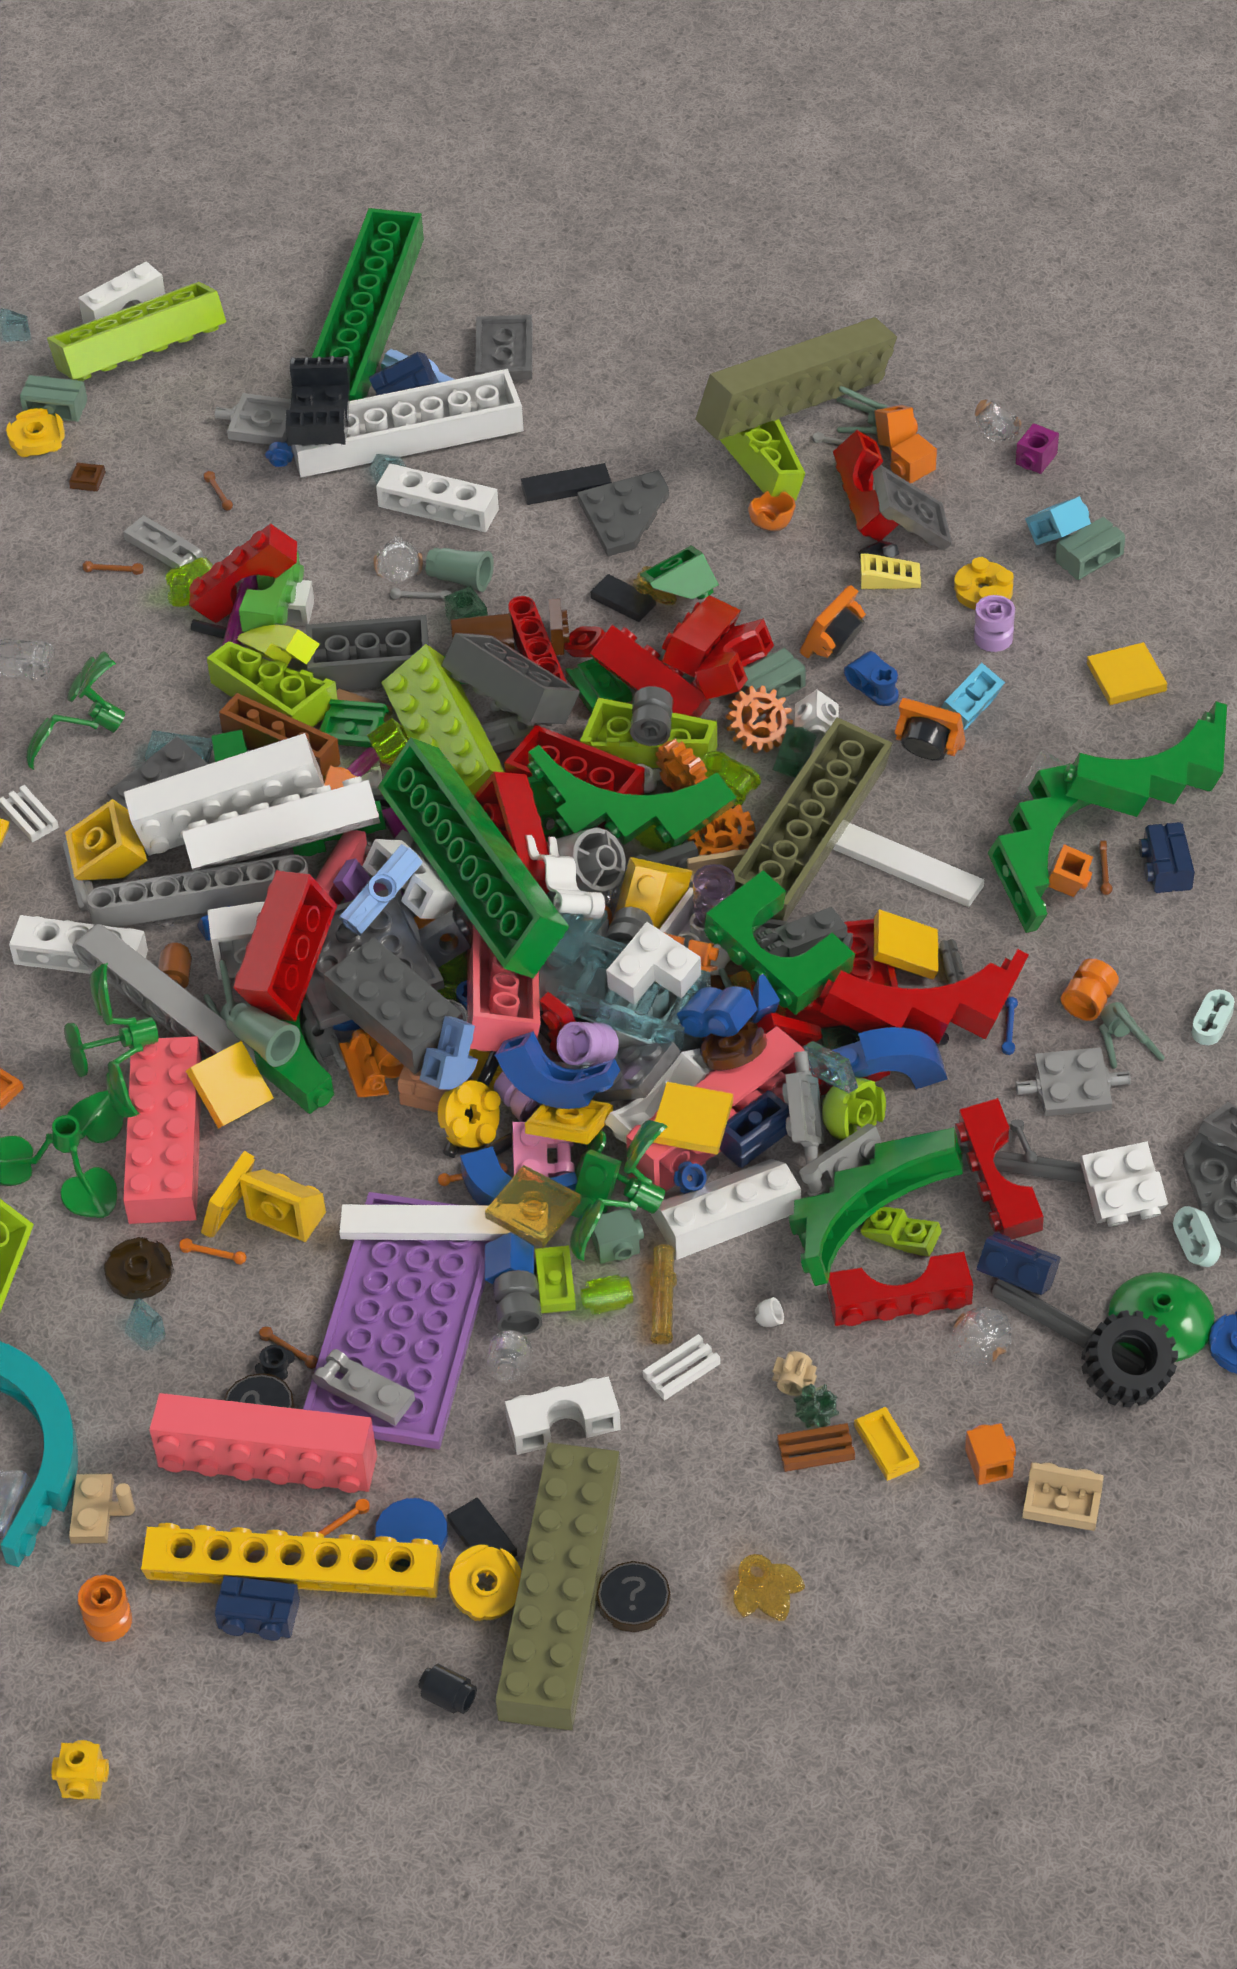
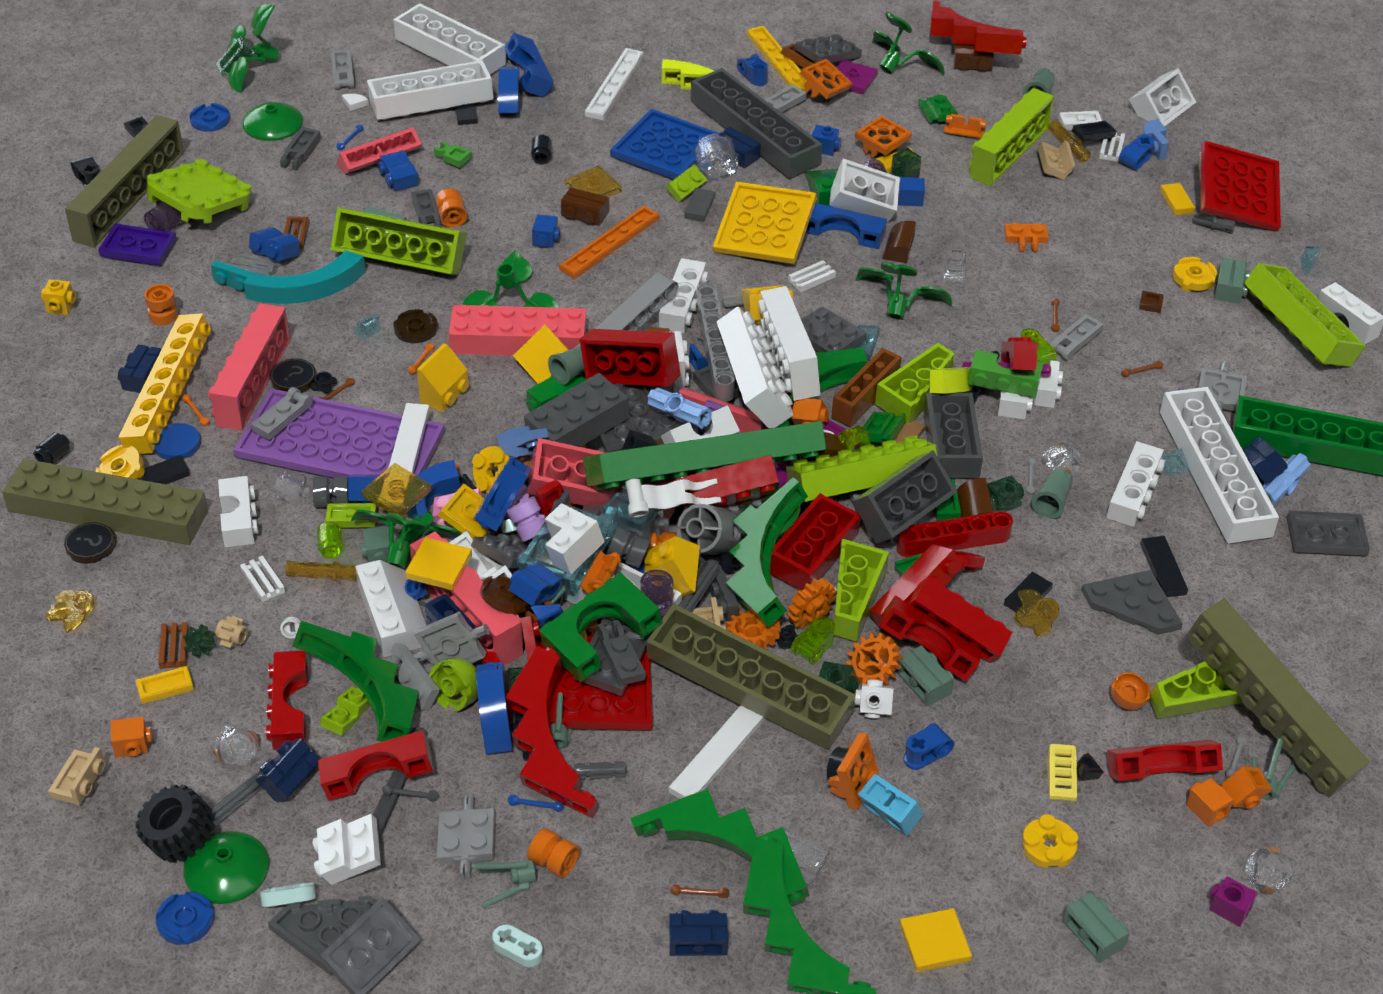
camera: 90 degrees right, 5 degrees down
green plant [64,963,159,1117] -> none
tan plate [69,1474,135,1544] -> none
yellow tile [201,1151,255,1238] -> none
black plate [286,356,350,446] -> none
reddish brown plate [548,598,570,655] -> none
dark grey wheel [630,686,673,746] -> none
slope [640,545,719,600] -> none
orange piece [800,585,866,658] -> none
clear light blue plate [804,1041,858,1093] -> none
flat silver plate [872,465,952,550] -> none
yellow tile [874,909,938,980] -> none
lavender wheel [974,595,1015,652] -> none
medium azure brick [1025,496,1091,545] -> none
orange brick [1048,844,1093,897] -> none

